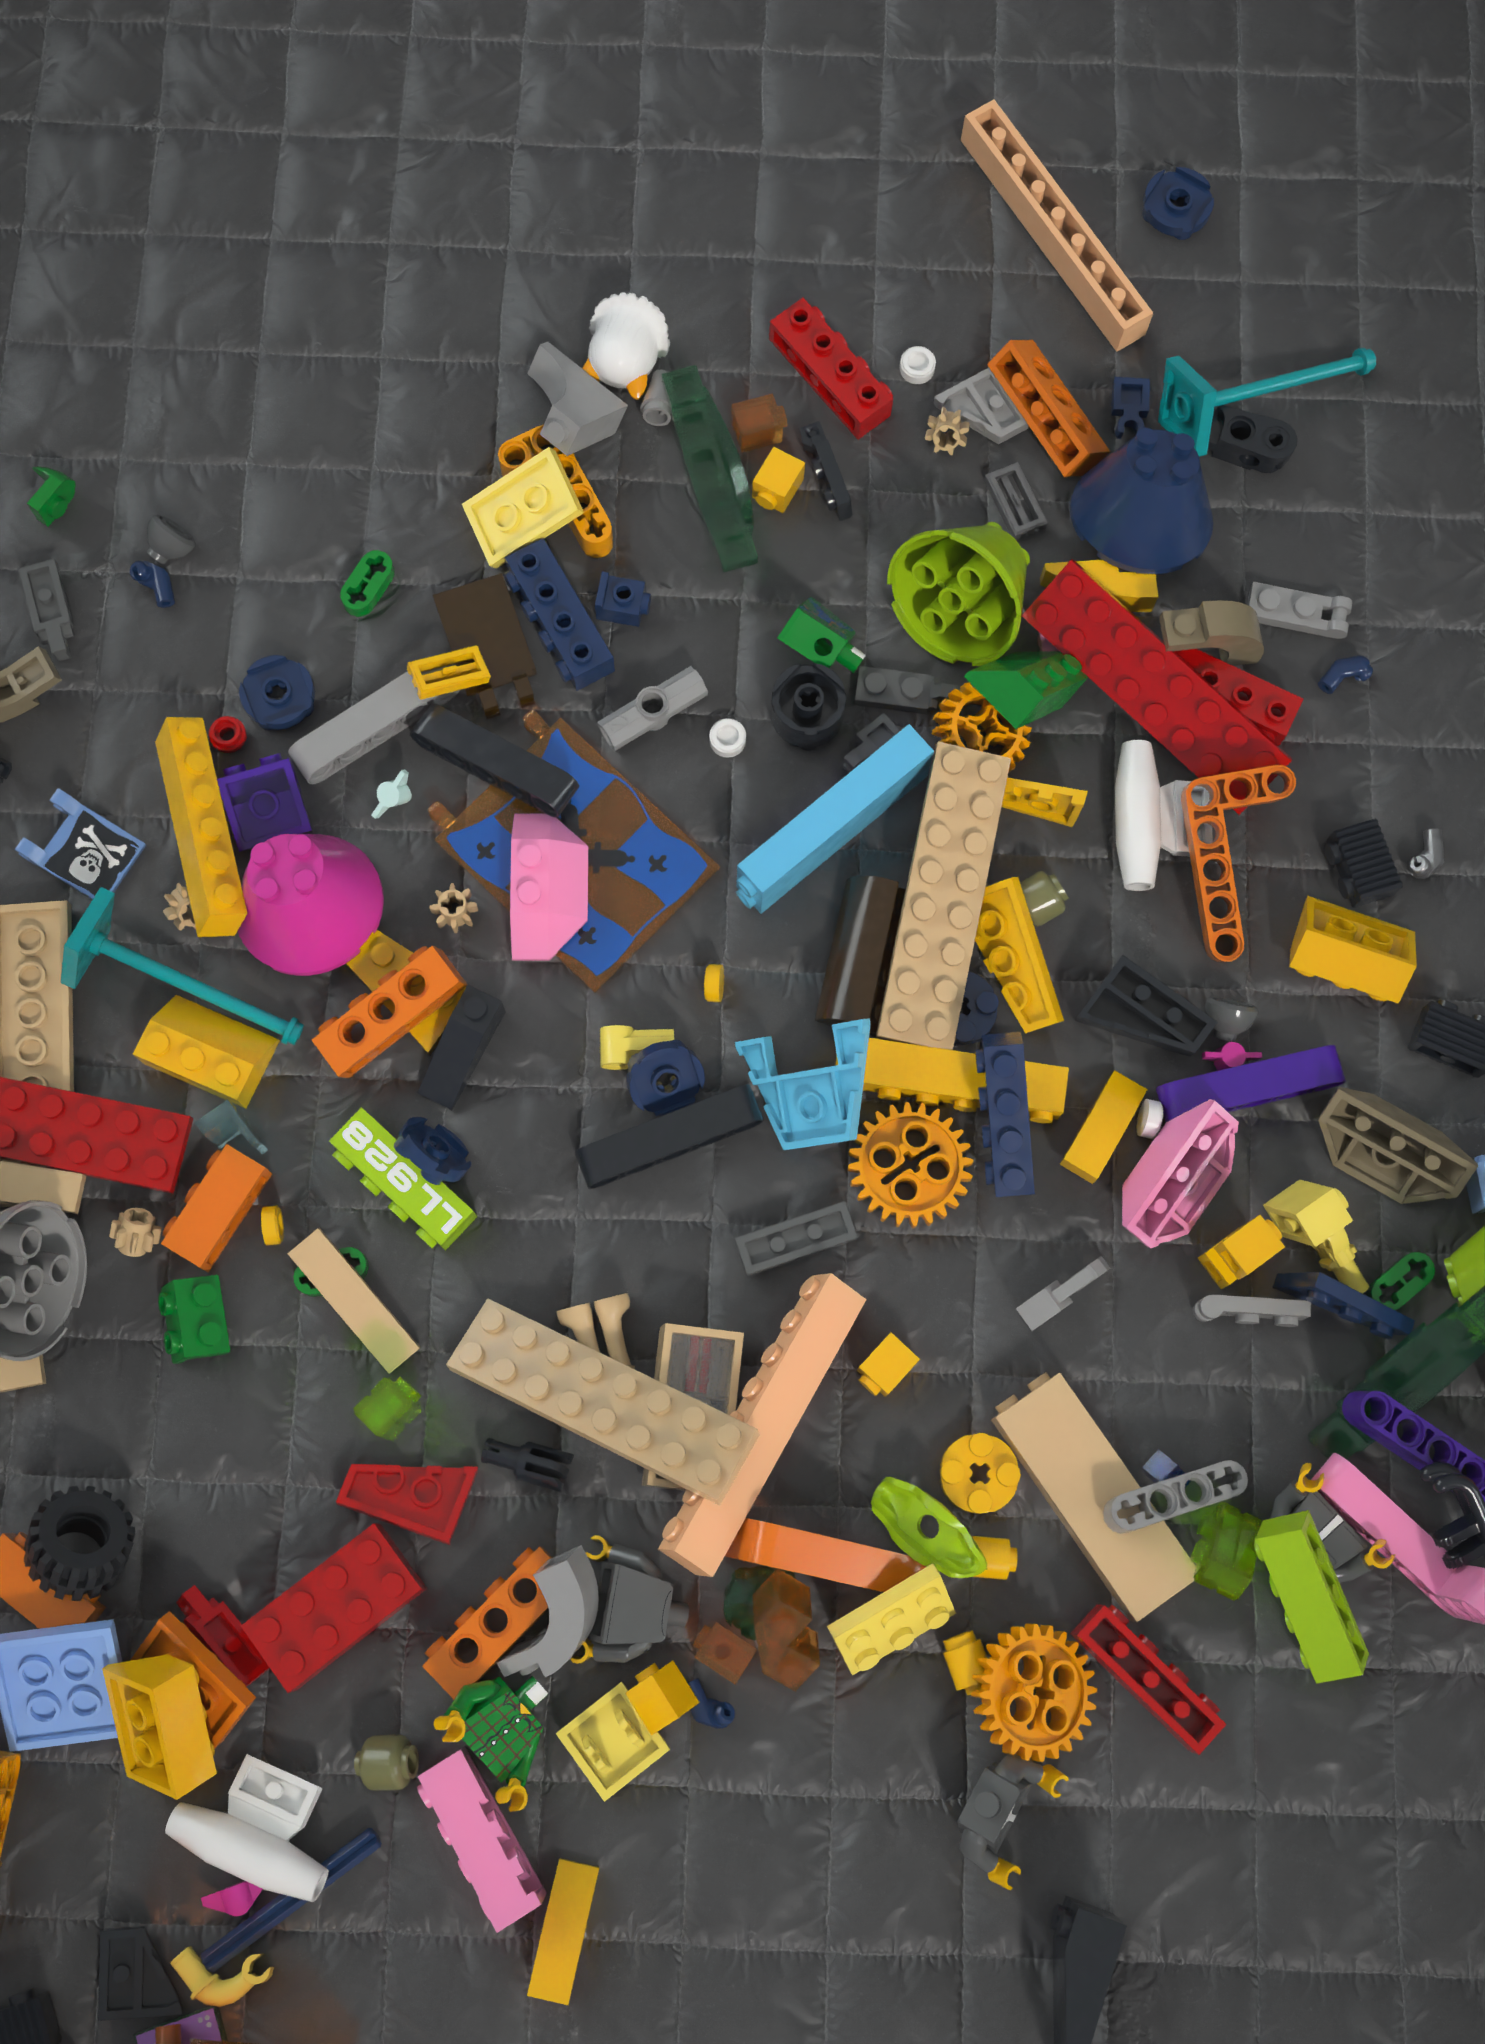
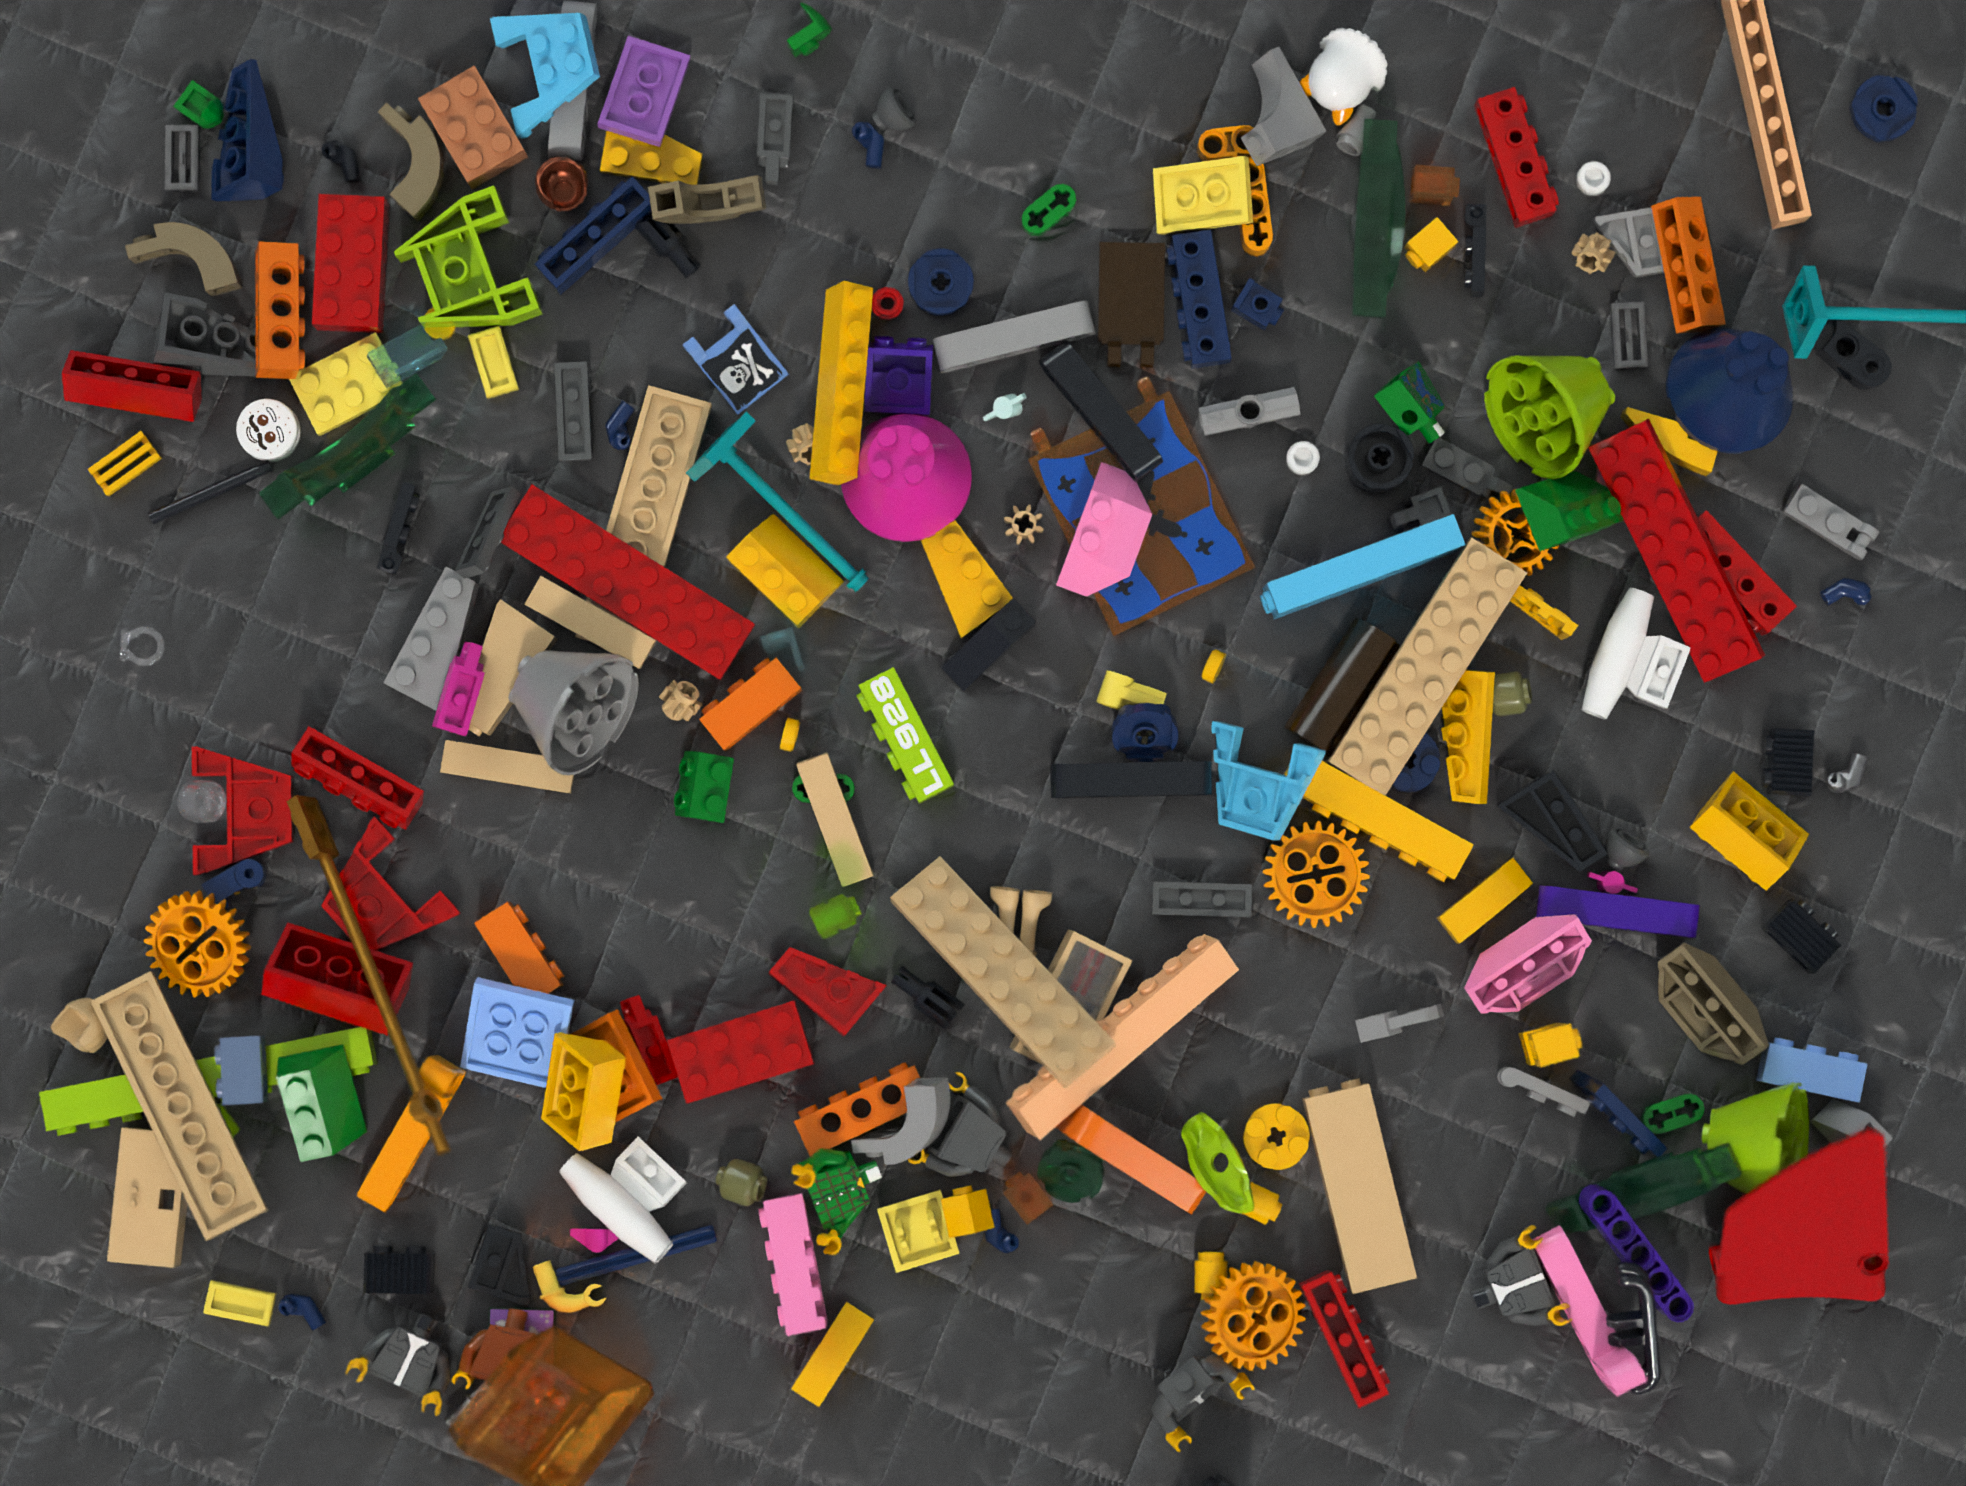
camera: 20 degrees right, 10 degrees up
black tyre [24,1486,135,1601] -> none
orange brick [312,946,468,1078] -> none
dark blue plate [394,1117,471,1185] -> none
yellow tile [407,645,491,700] -> none
clear orange brick [753,1568,820,1691] -> none
light yellow plate [827,1563,956,1676] -> none
yellow brick [857,1332,920,1397] -> none
dark blue brick [975,1032,1035,1197] -> none
light grey beam [1103,1460,1248,1534] -> none
dark blue plate [1111,377,1150,439] -> none
white tile [1136,1099,1163,1139] -> none
clear blue piece [1142,1449,1191,1488] -> none
dark tan arch [1159,600,1264,666] -> none
orange beam [1181,765,1296,962] -> none
clear neon green brick [1190,1502,1262,1601] -> none
lime brick [1254,1510,1369,1684] -> none
light yellow brick [1263,1179,1369,1294] -> none

